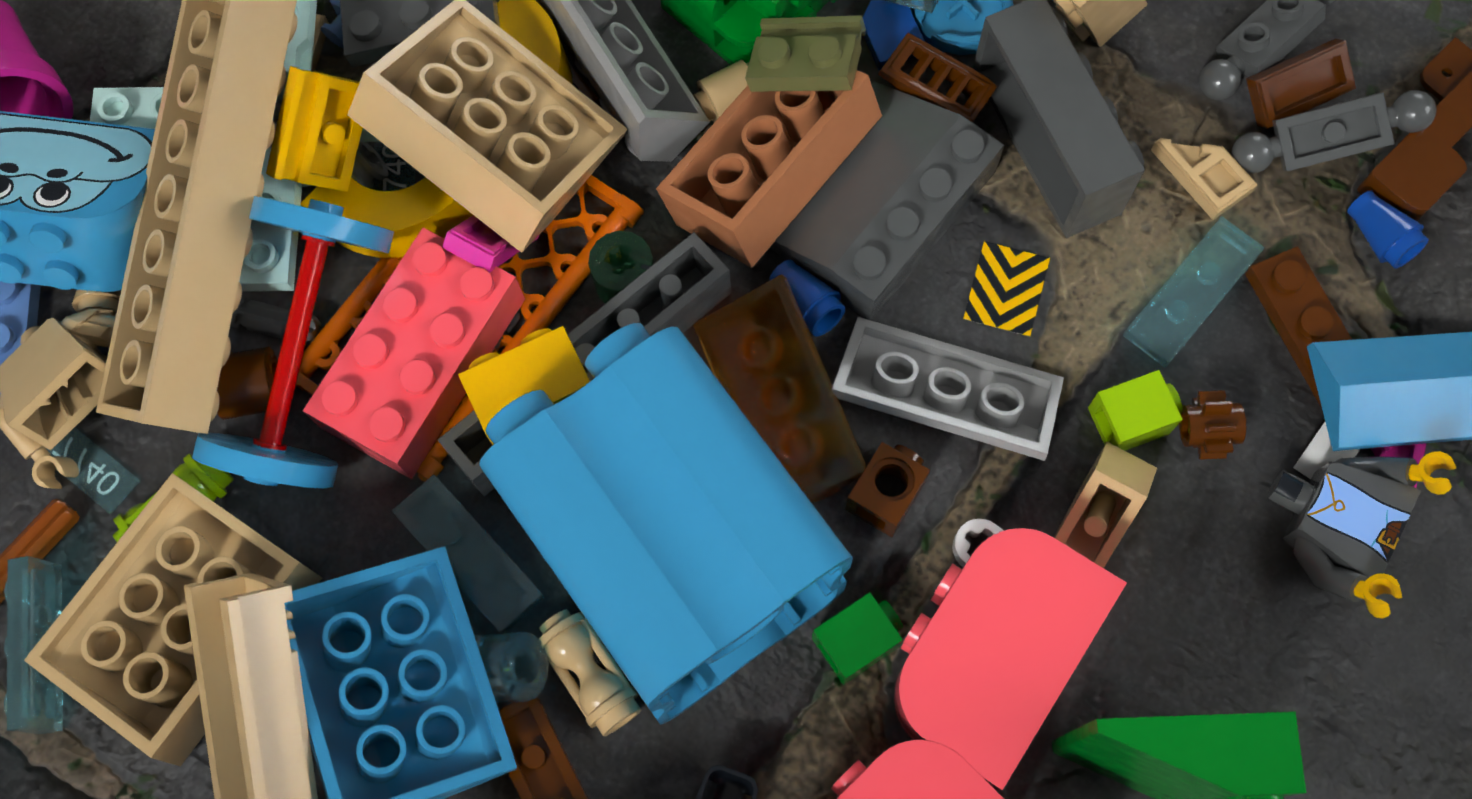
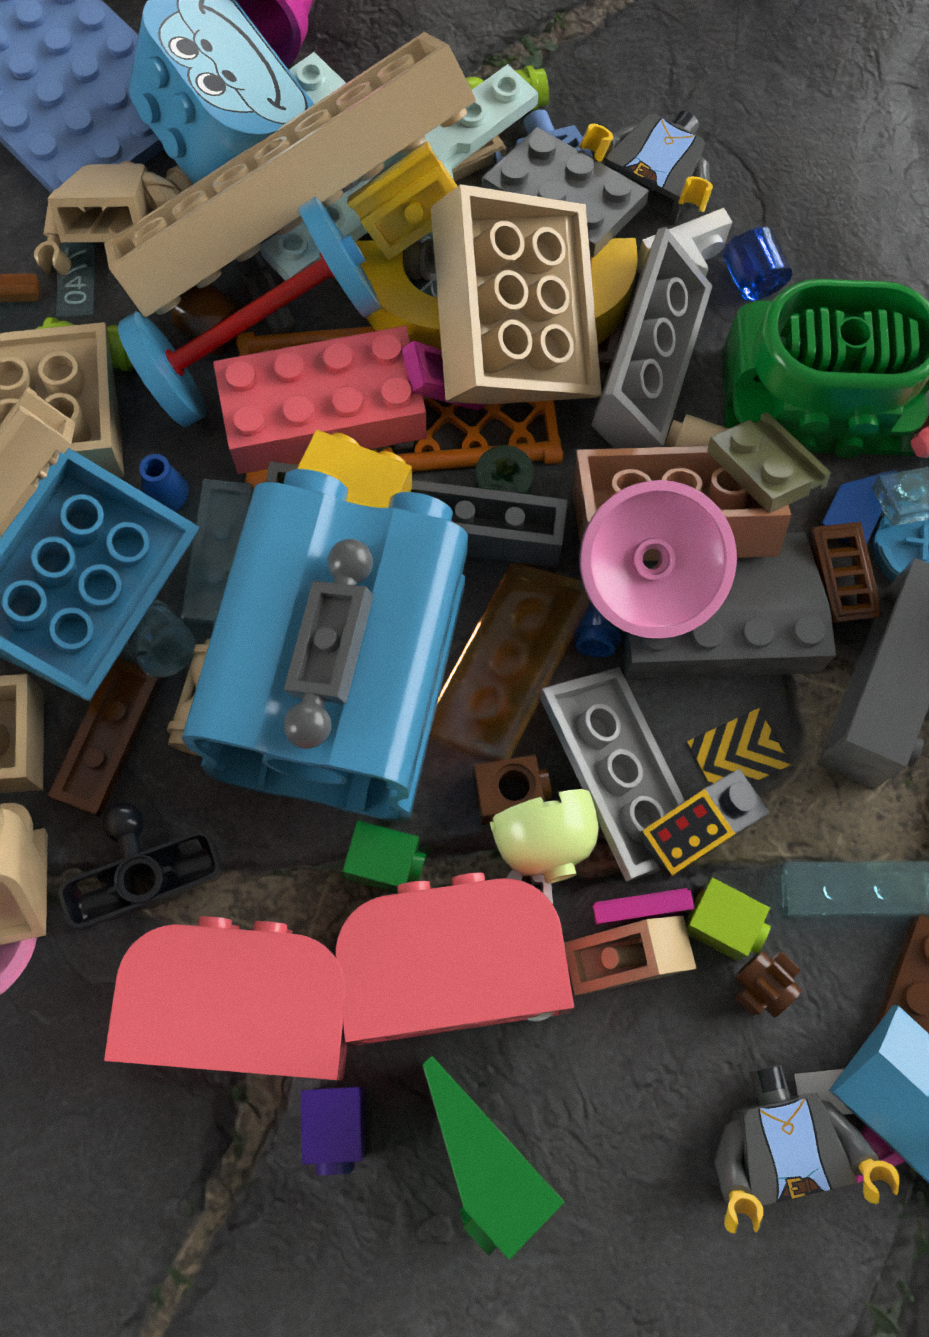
camera: 40 degrees right, 0 degrees up
none -> blue cone [139,454,189,512]
none -> dark grey plate [283,539,374,749]
none -> yellowish green cylinder [490,789,599,884]
none -> bright pink dish [579,480,737,638]
none -> dark pink tile [592,888,694,925]
none -> black slope [637,768,770,879]

